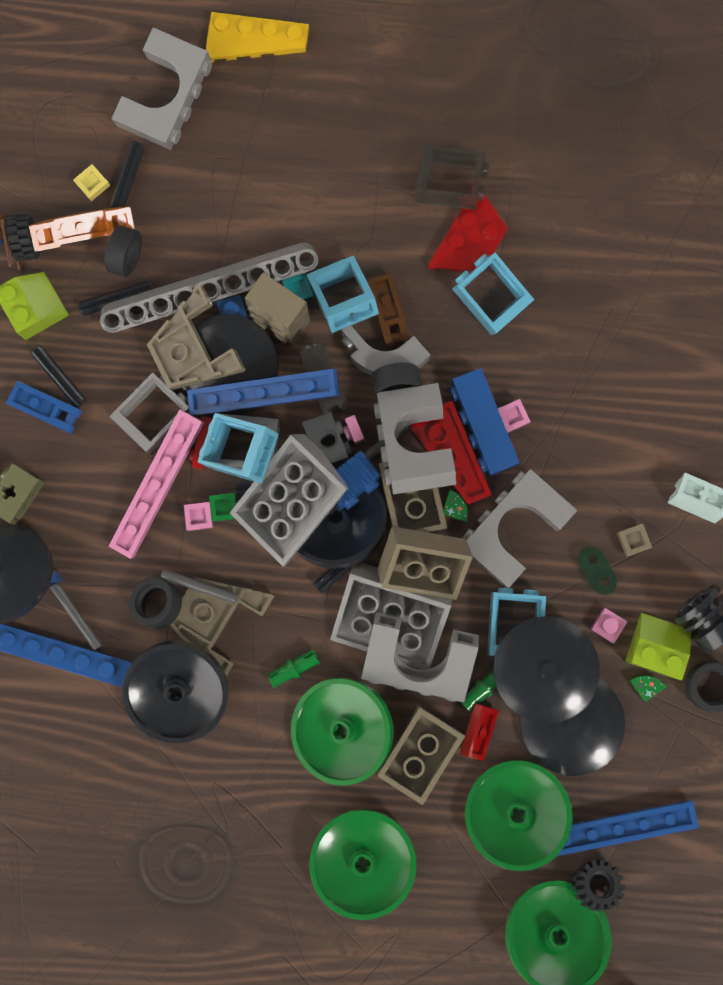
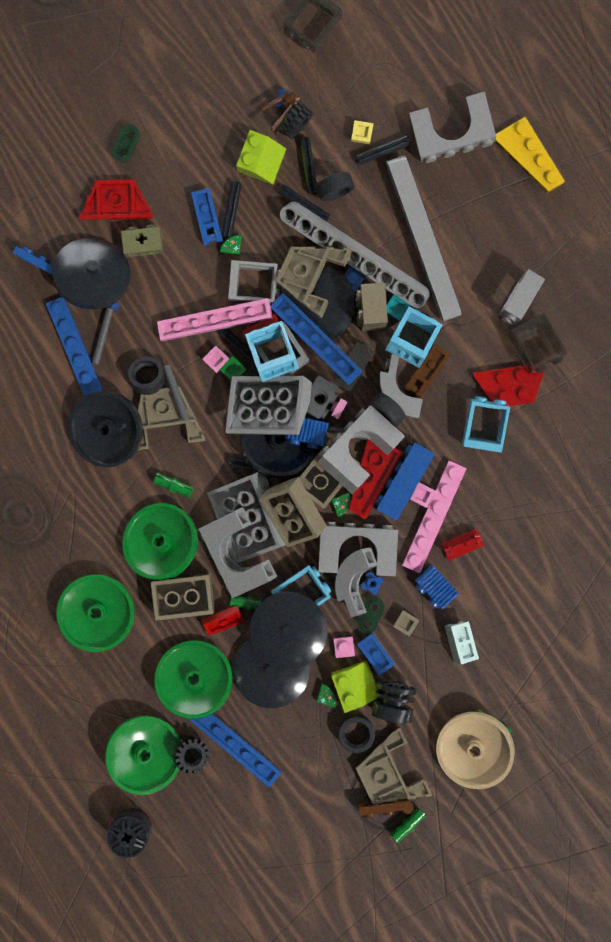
camera: 50 degrees right, 5 degrees up
slope [28,206,134,252] -> none
none -> black axle [217,328,264,368]
none -> green tile [220,235,242,256]
none -> black axle [300,137,317,194]
none -> light grey arch [335,548,378,617]
none -> blue plate [357,633,395,676]
none -> blue plate [361,572,384,595]
none -> light grey beam [386,155,461,322]
none -> bright pink plate [402,461,467,573]
none -> blue brick [415,564,459,609]
none -> red hinge [441,529,484,561]
none -> light grey window [499,269,545,325]

